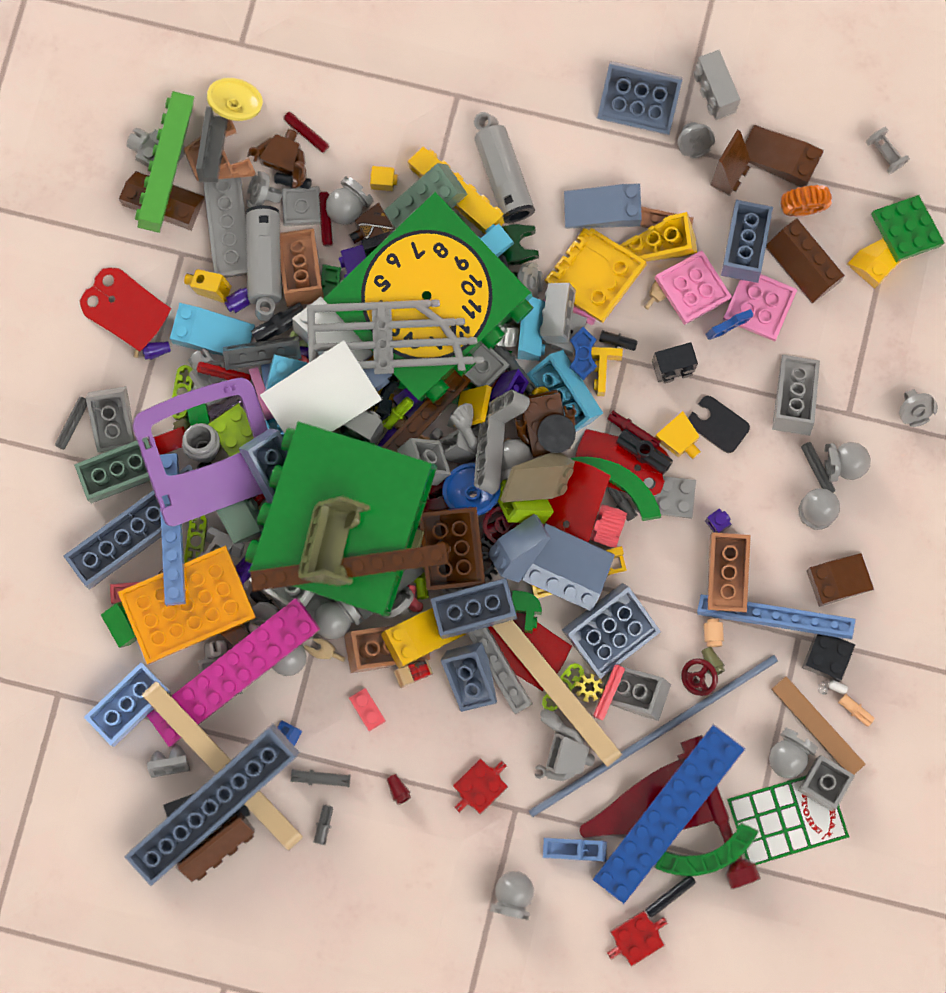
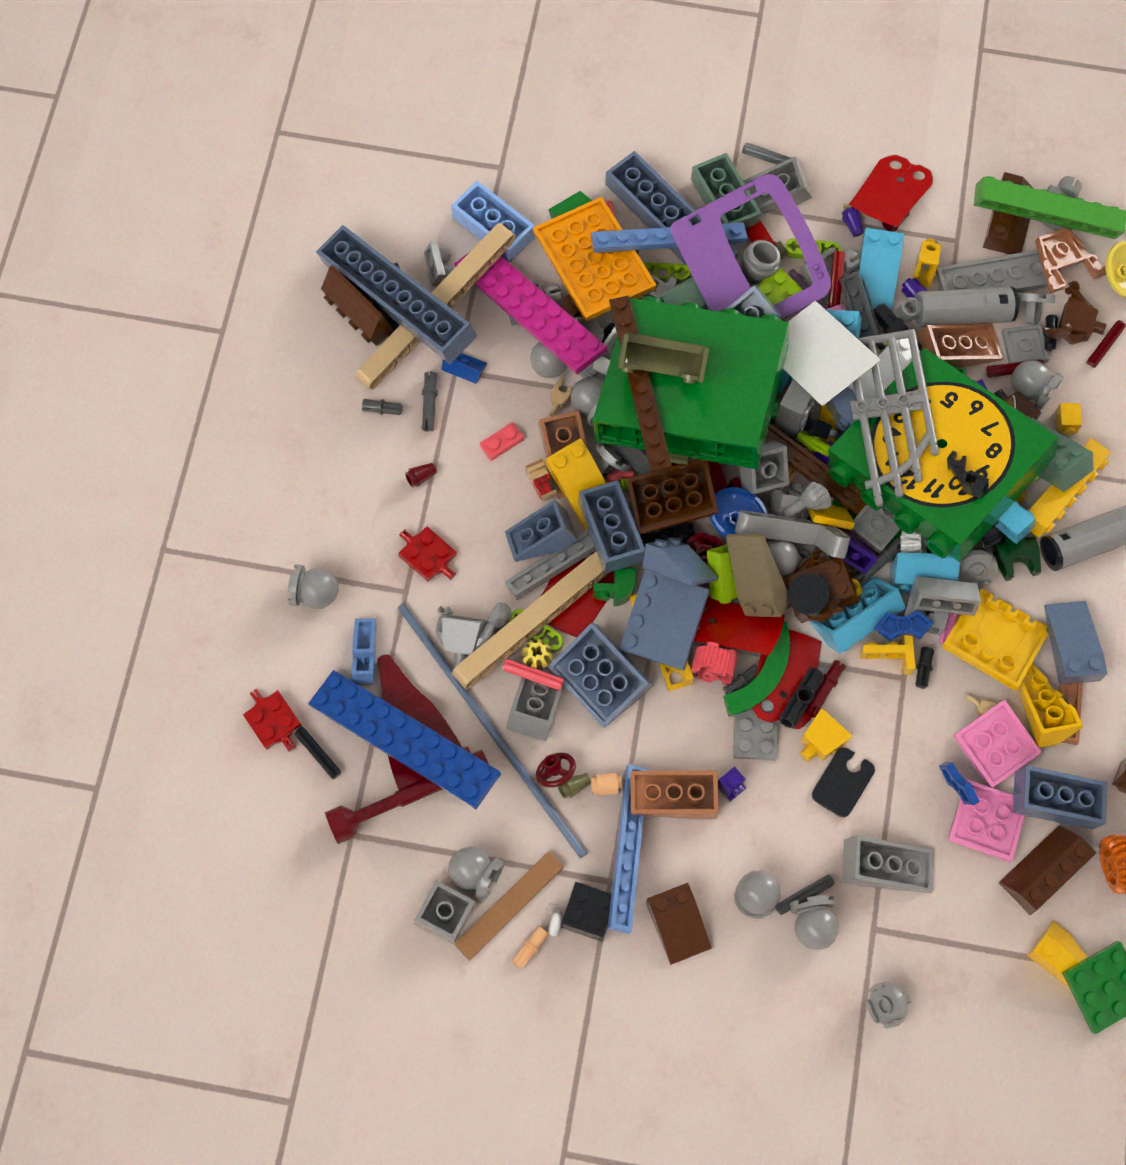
camera: 85 degrees right, 10 degrees down
green brick [187,403,211,426] -> none
dark grey fence [196,107,228,183] -> none
black brick [652,342,698,383] -> none
green tile [655,822,759,876] -> none
white sticker [727,776,849,865] -> none
none -> black piece [947,451,989,499]

